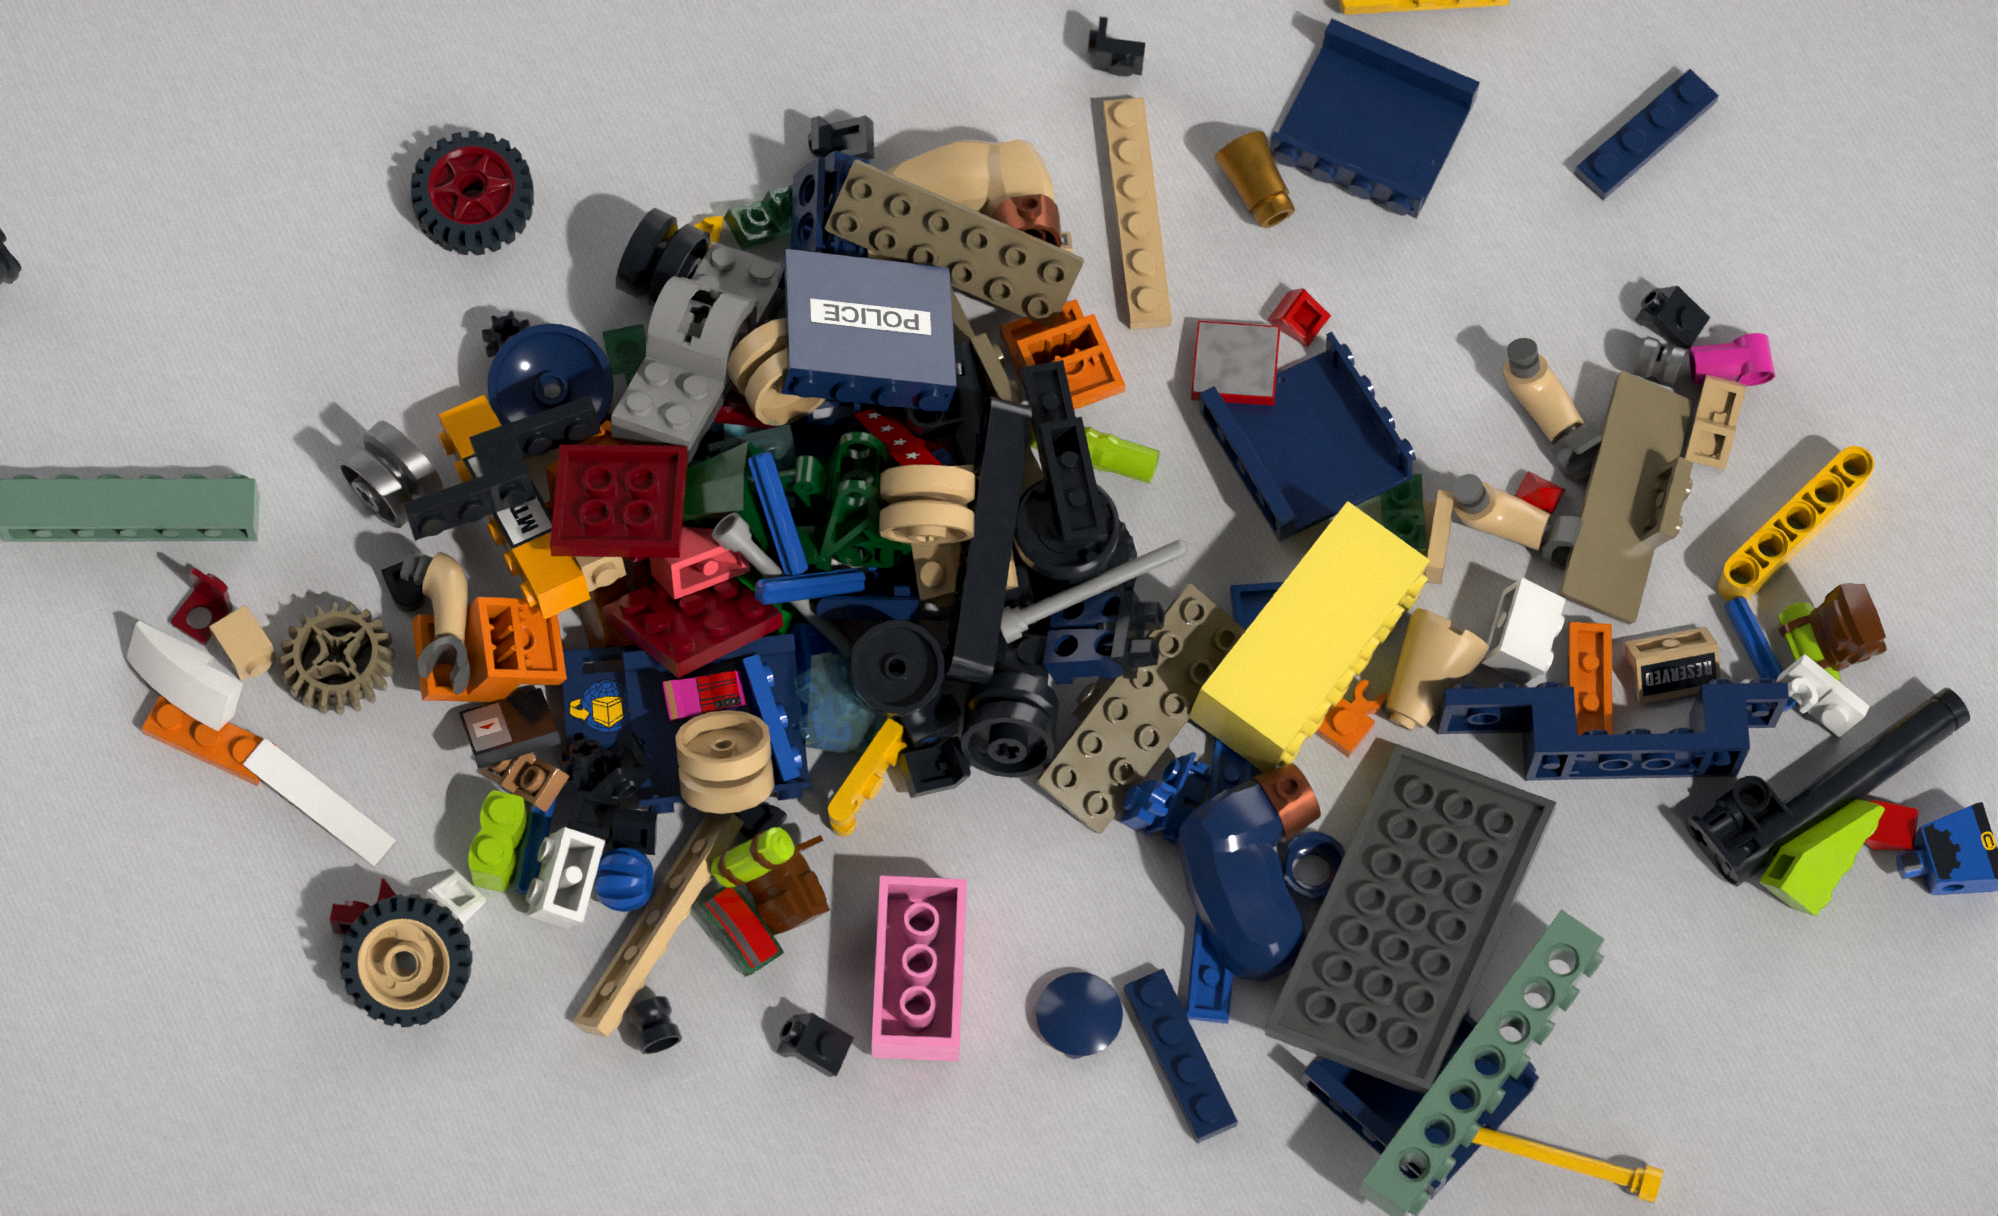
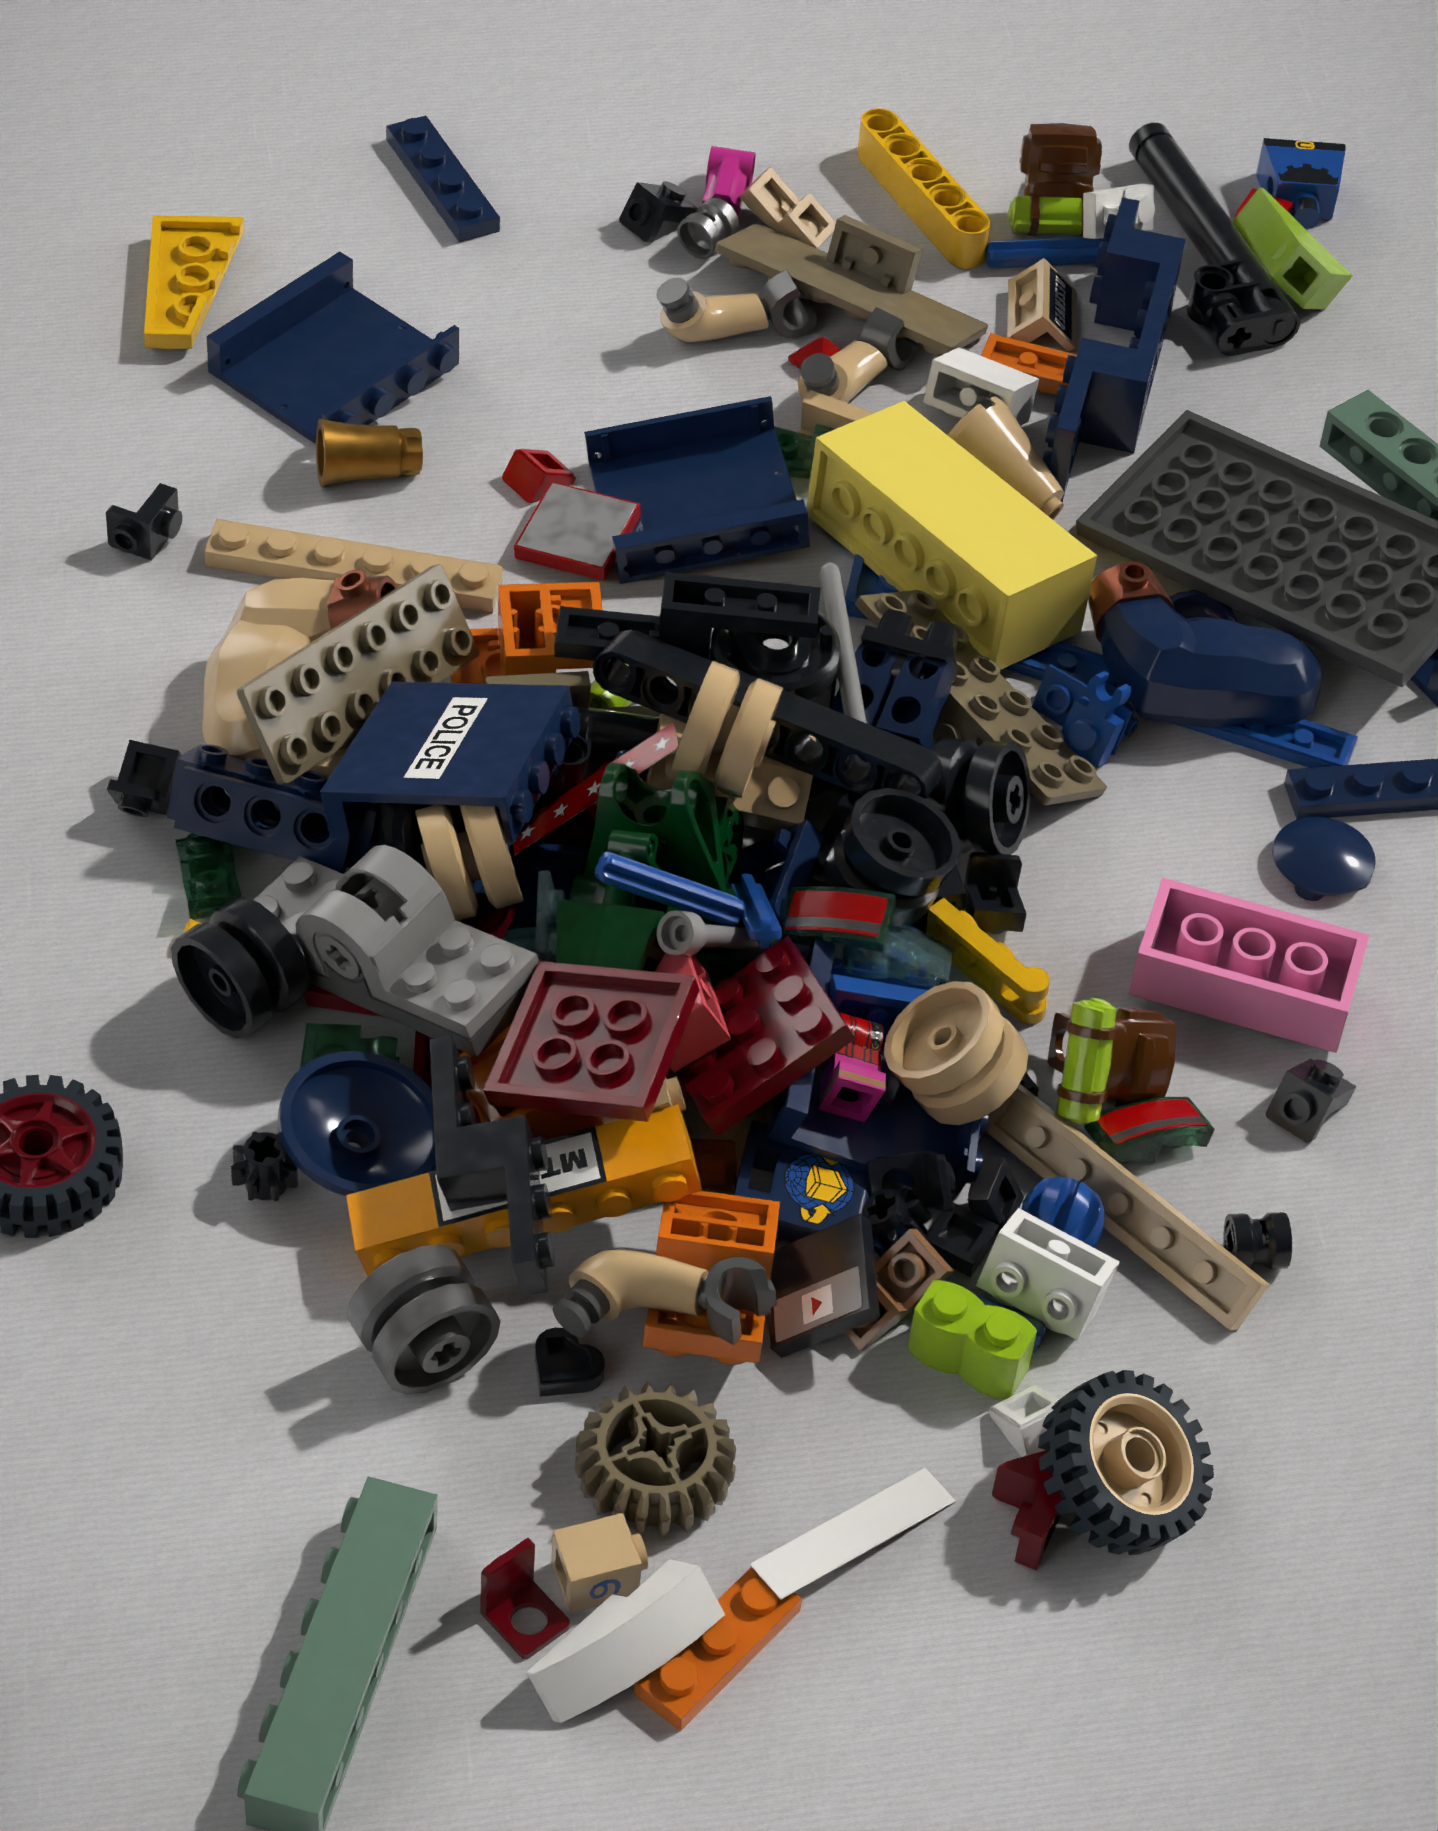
camera: 75 degrees left, 20 degrees down
none -> slope [779,886,897,953]

